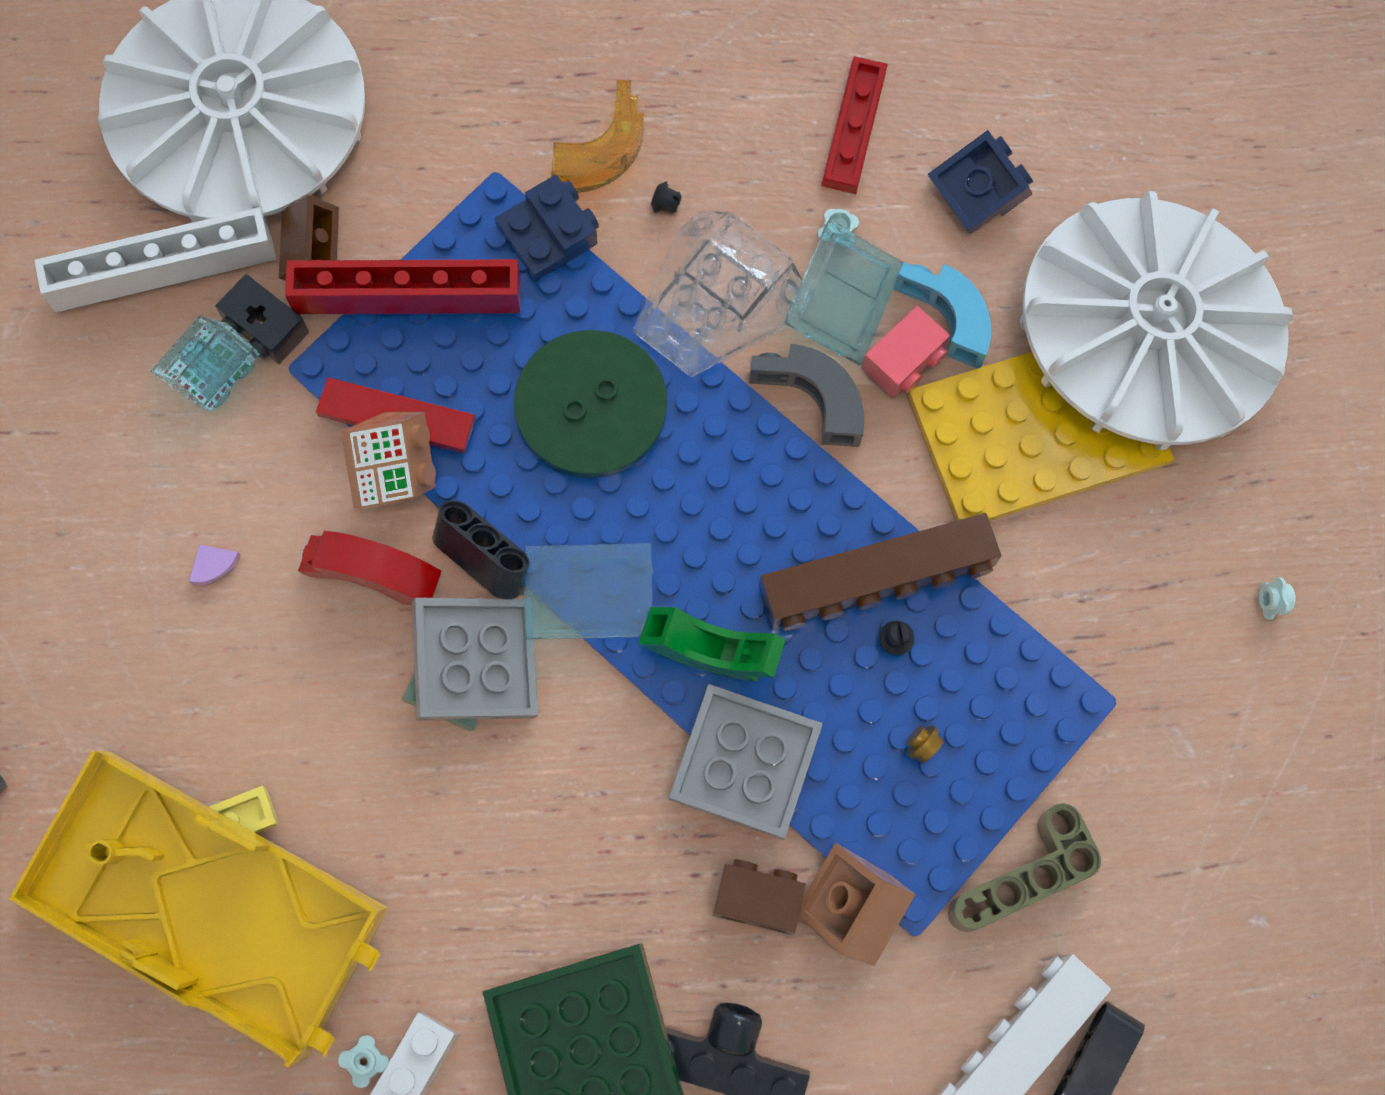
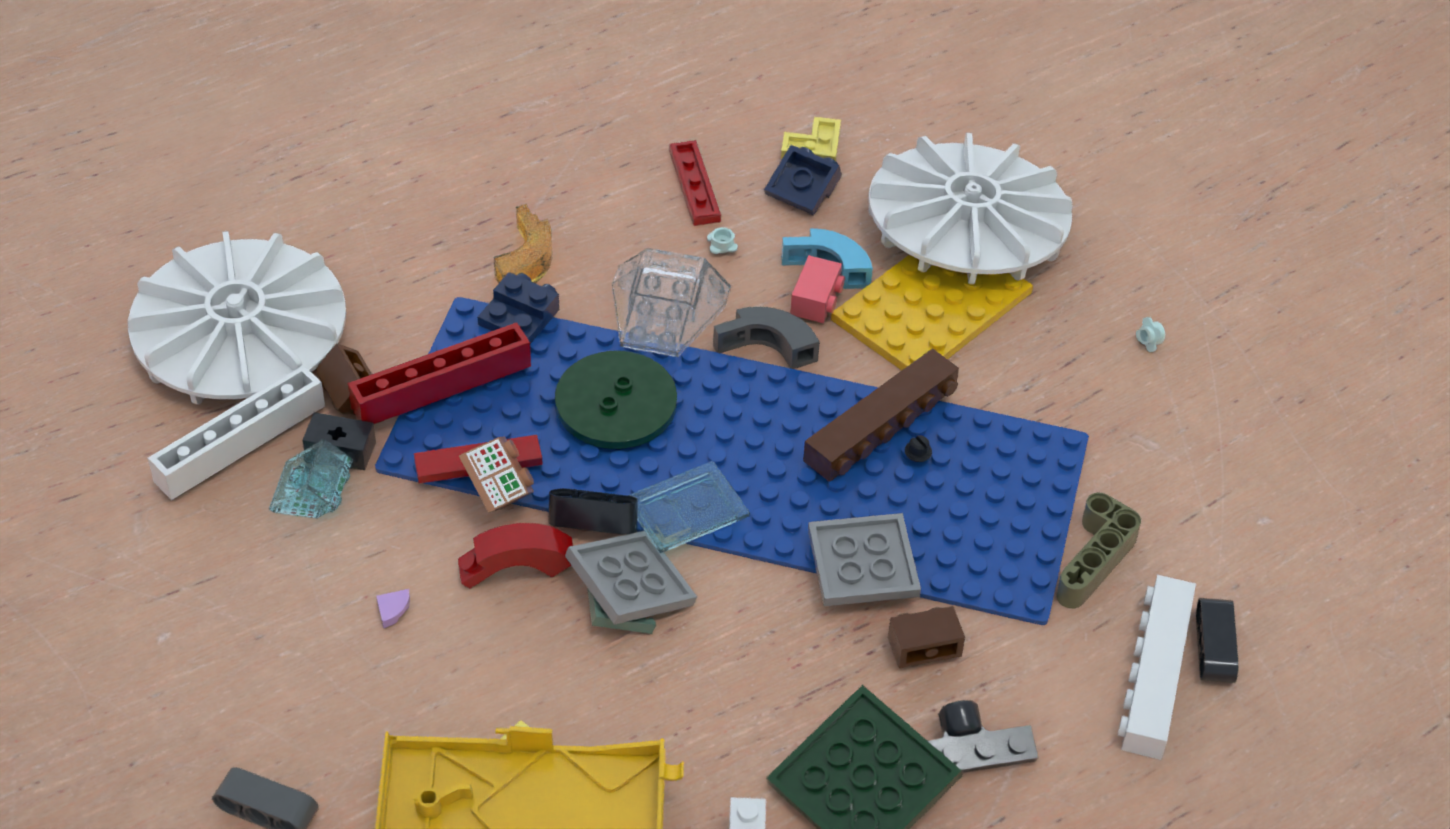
camera: 25 degrees left, 25 degrees down
green arch [638,607,786,682] -> none
black piece [651,181,682,214] -> none
clear light blue piece [784,220,903,365] -> none
nougat slope [799,843,916,966] -> none
pearl gold plate [906,725,944,763] -> none
none -> light yellow plate [781,117,841,161]

